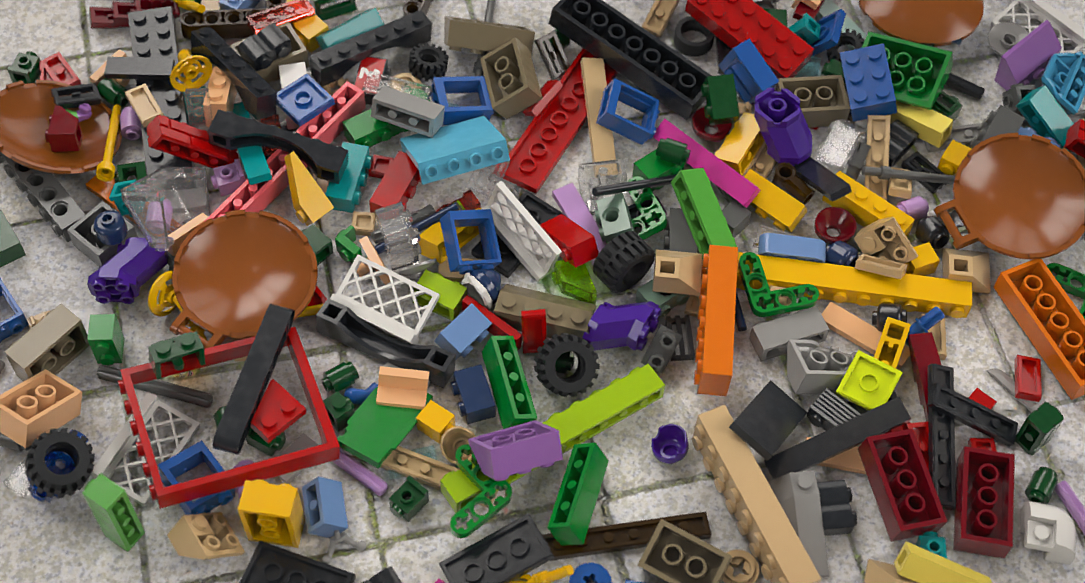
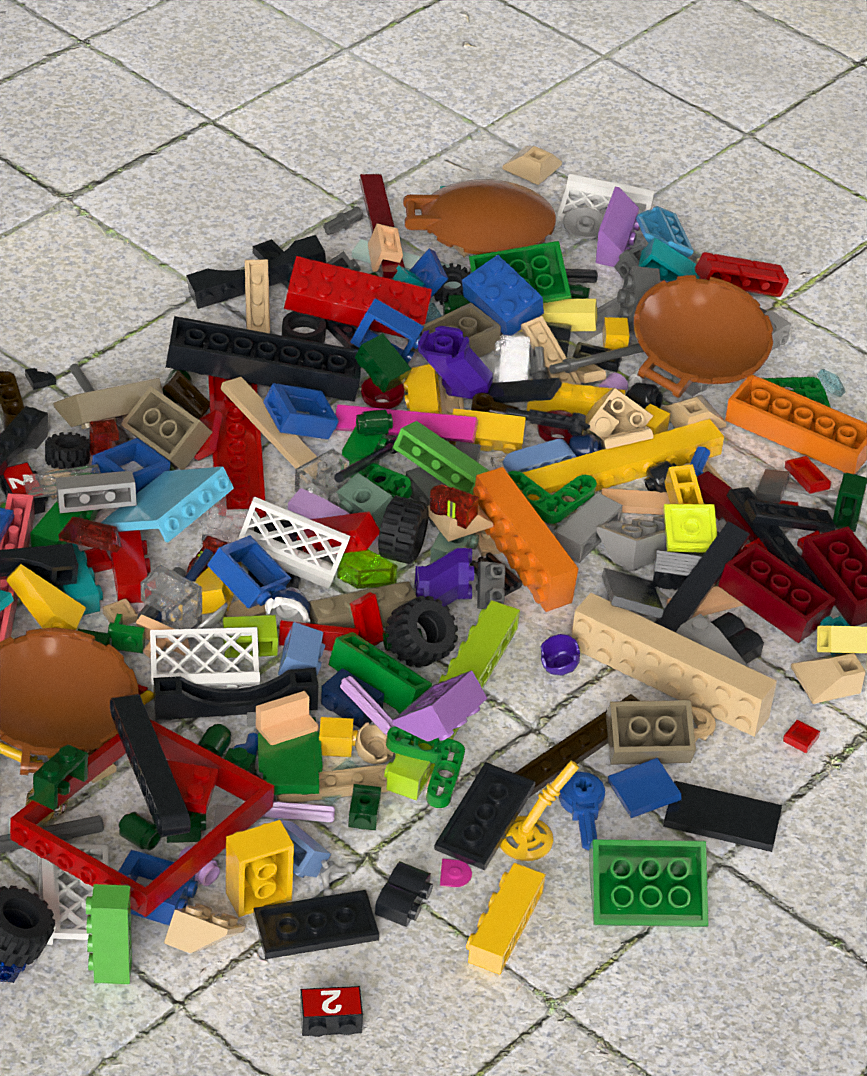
camera: 35 degrees left, 15 degrees down
green brick [547,443,609,545] -> none
none -> clear red panel [58,517,122,553]
none -> clear red leg [89,419,119,457]
none -> lavender axle [340,676,394,735]
none -> clear red leg [430,485,479,529]
none -> black piece [506,408,590,436]
none -> dark grey tile [756,469,789,503]

